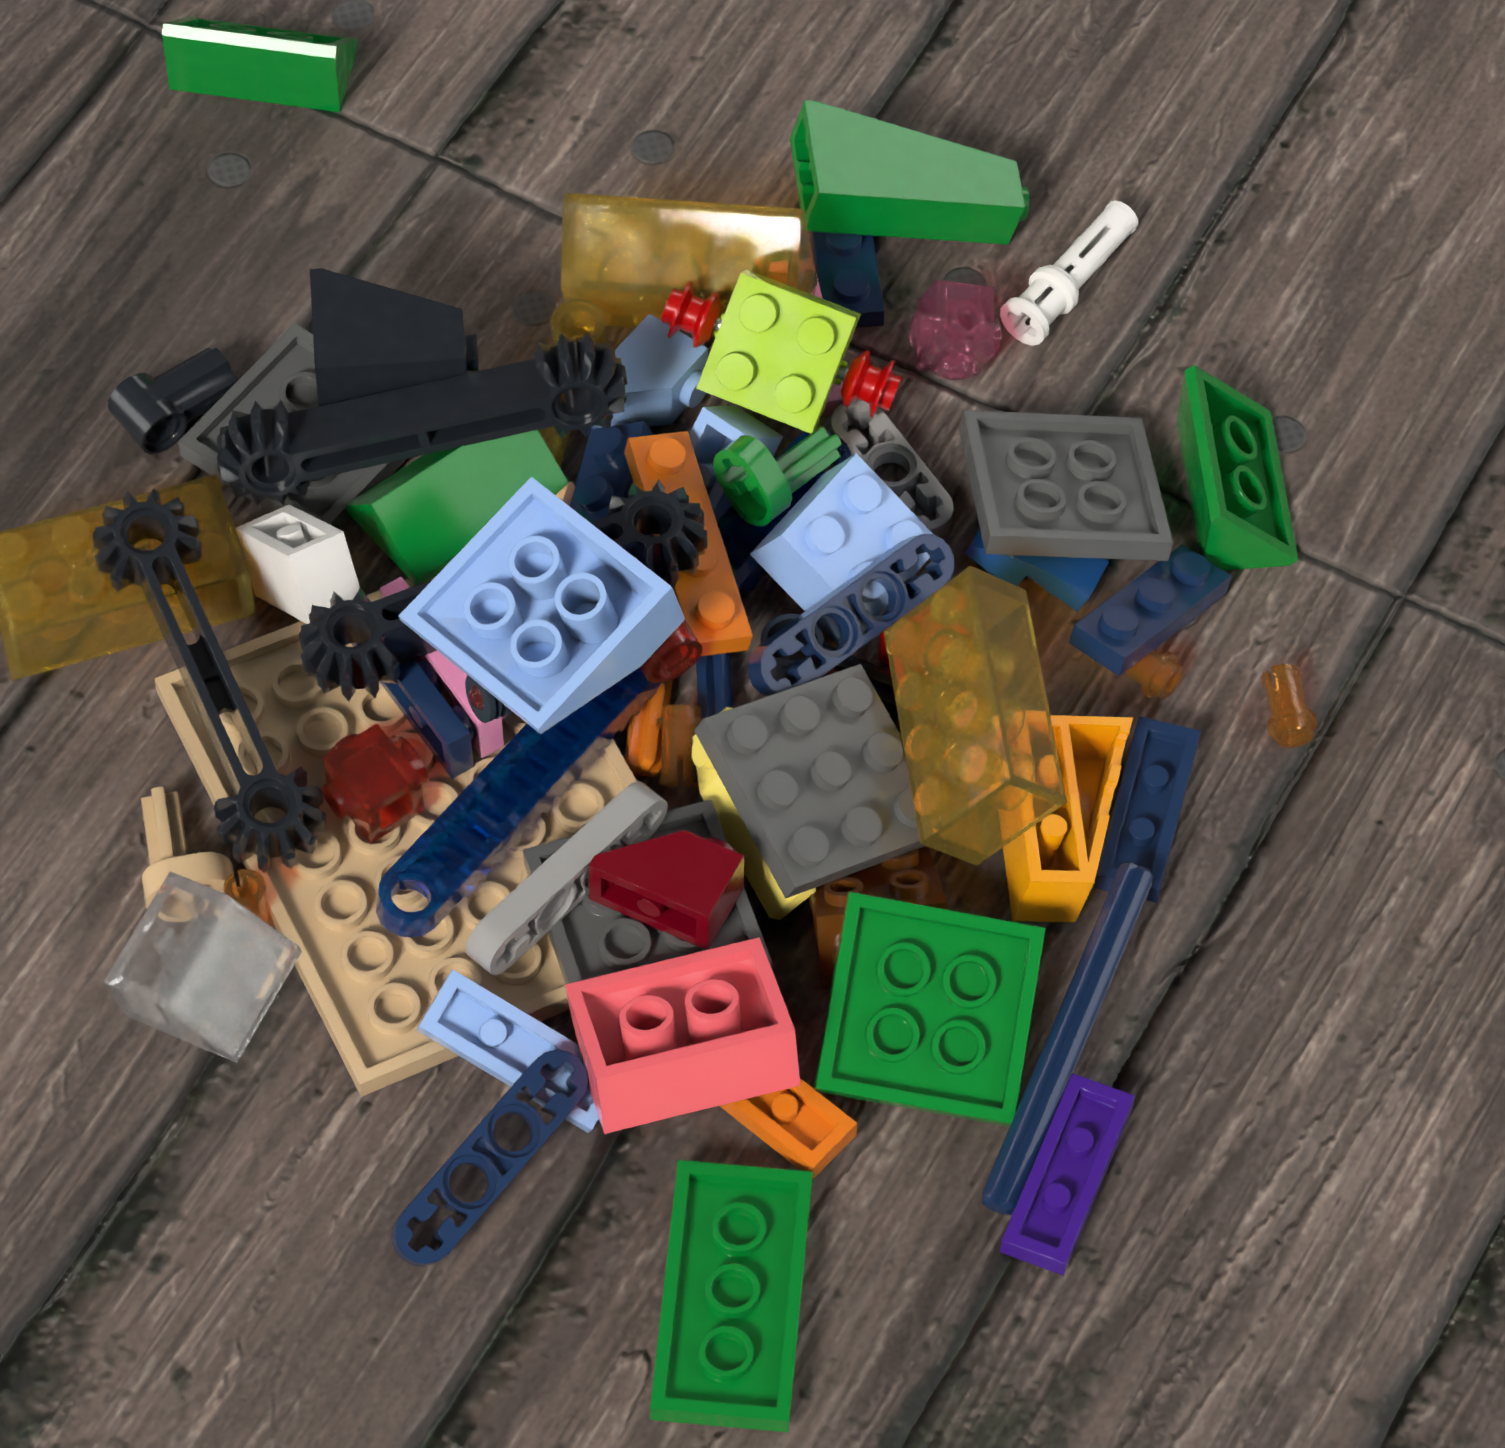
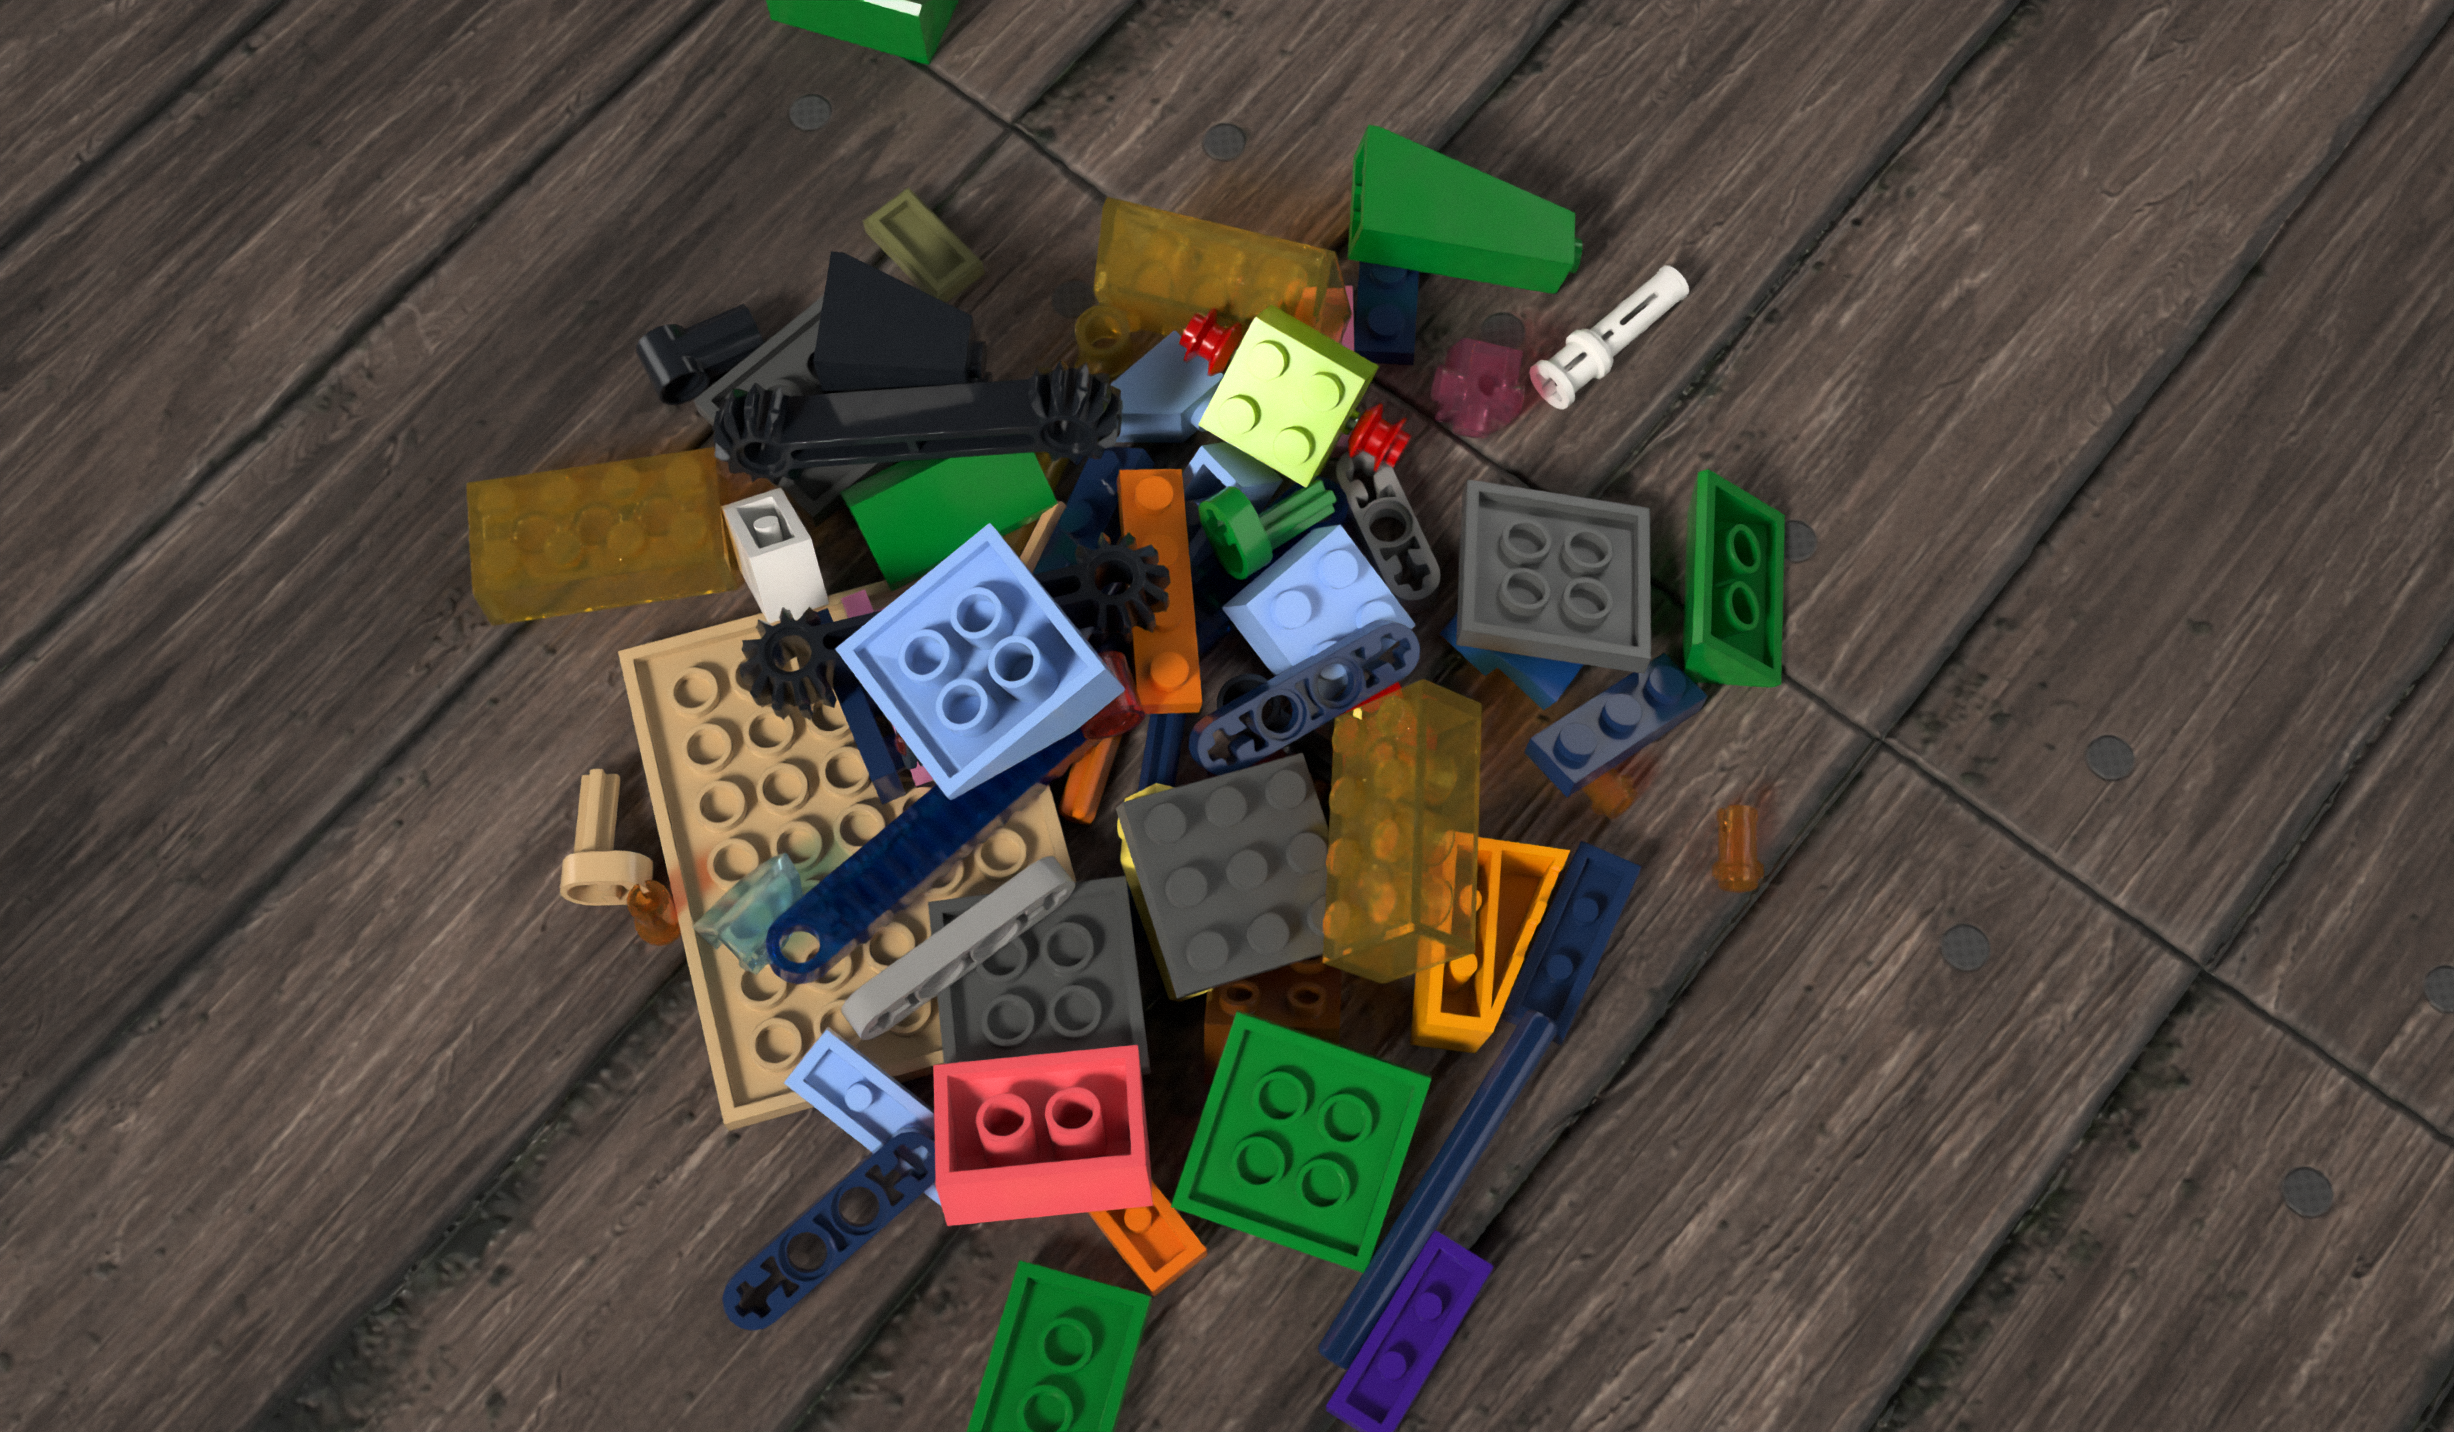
camera: 15 degrees right, 10 degrees up
black arm [93,488,326,873] -> none
clear slope [103,871,302,1063] -> none
clear red brick [321,723,429,844] -> none
dark red slope [589,830,744,950] -> none
clear orange pin [656,705,703,787] -> none
none -> clear light blue brick [692,853,804,975]
none -> olive tile [863,187,985,303]

